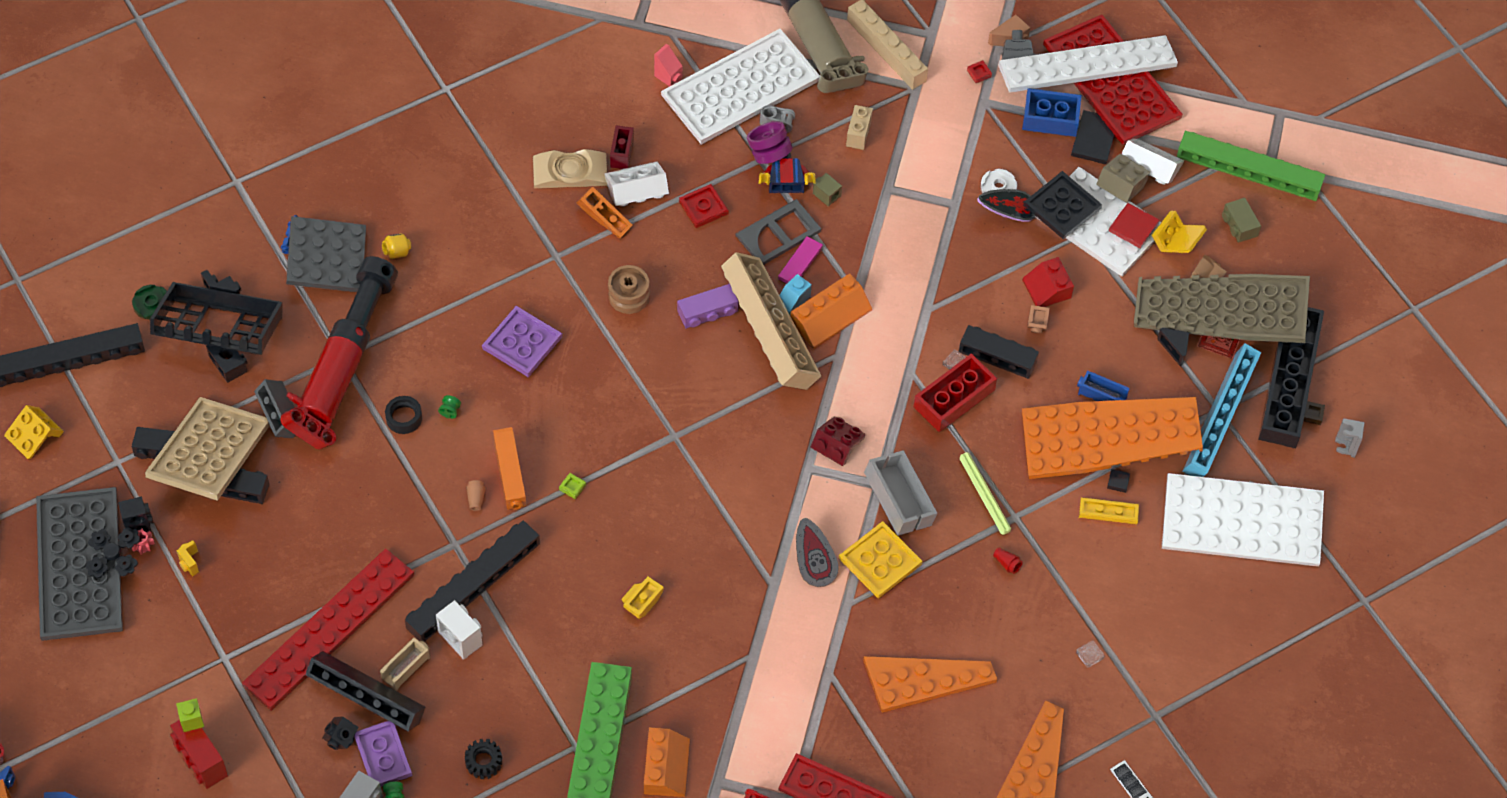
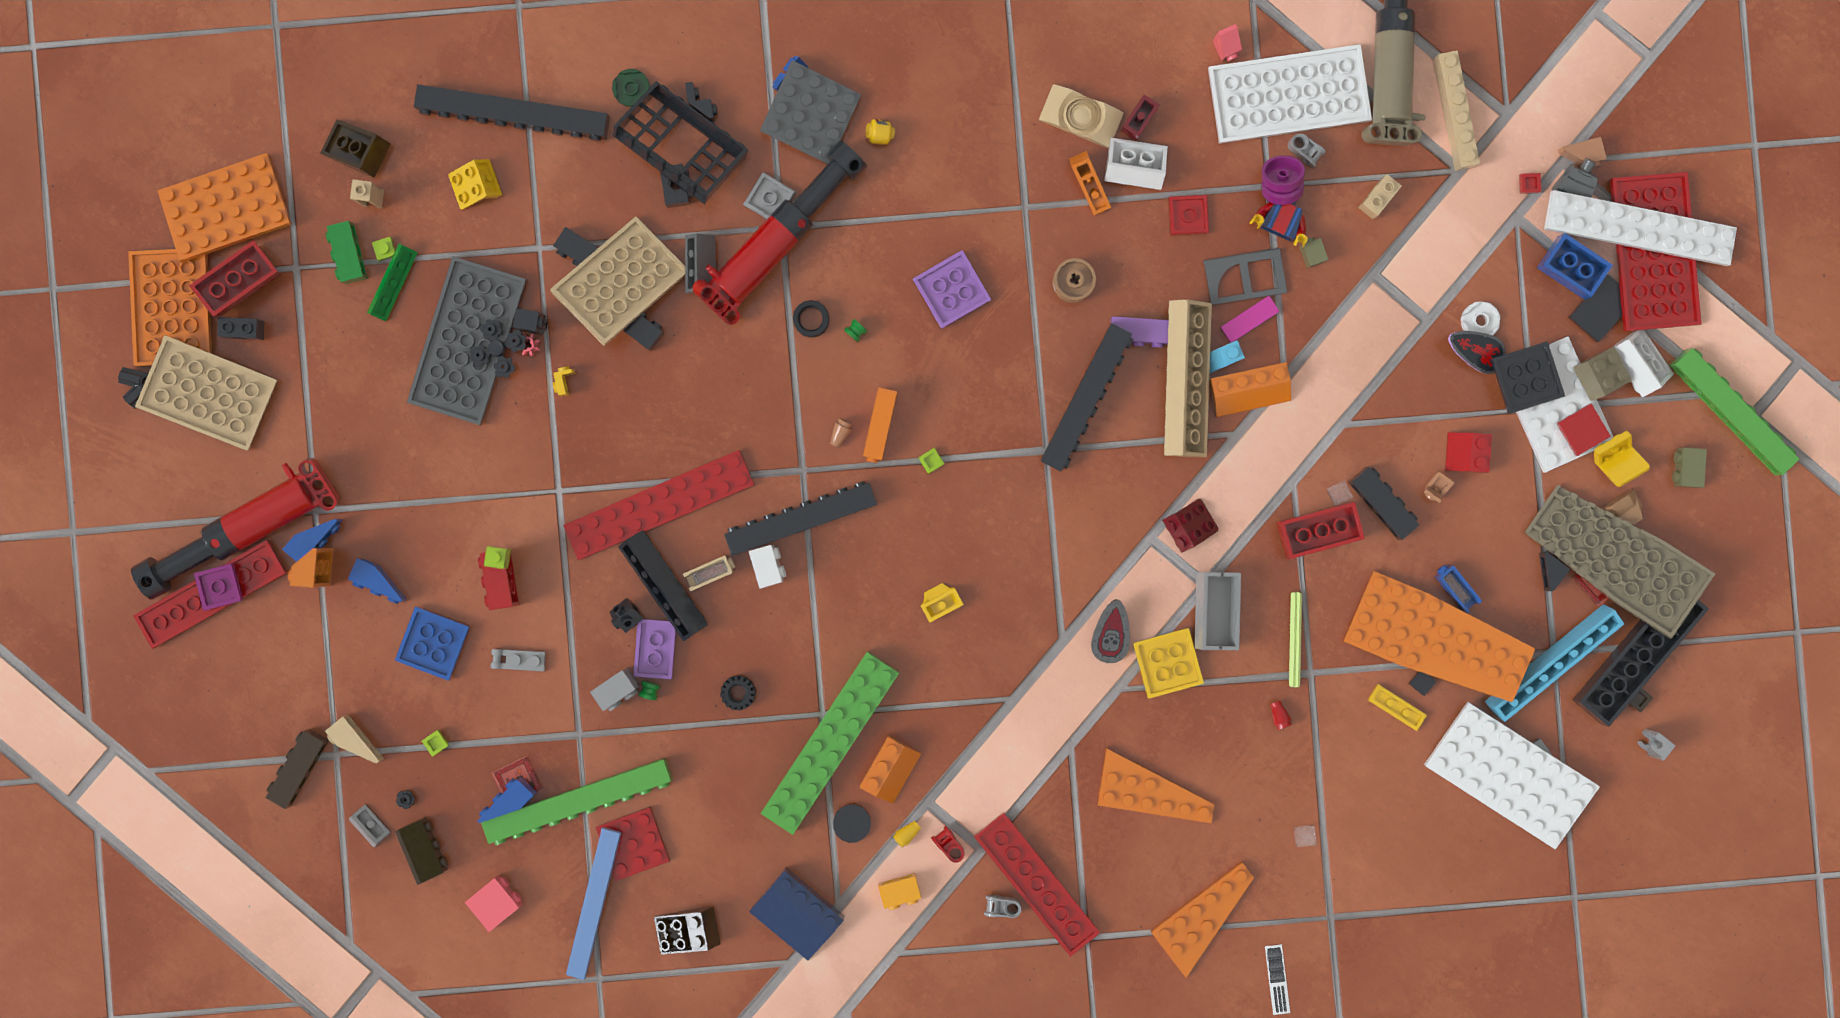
camera: 25 degrees right, 30 degrees up
none -> light grey tile [743,172,796,219]
none -> black brick [1041,323,1133,471]

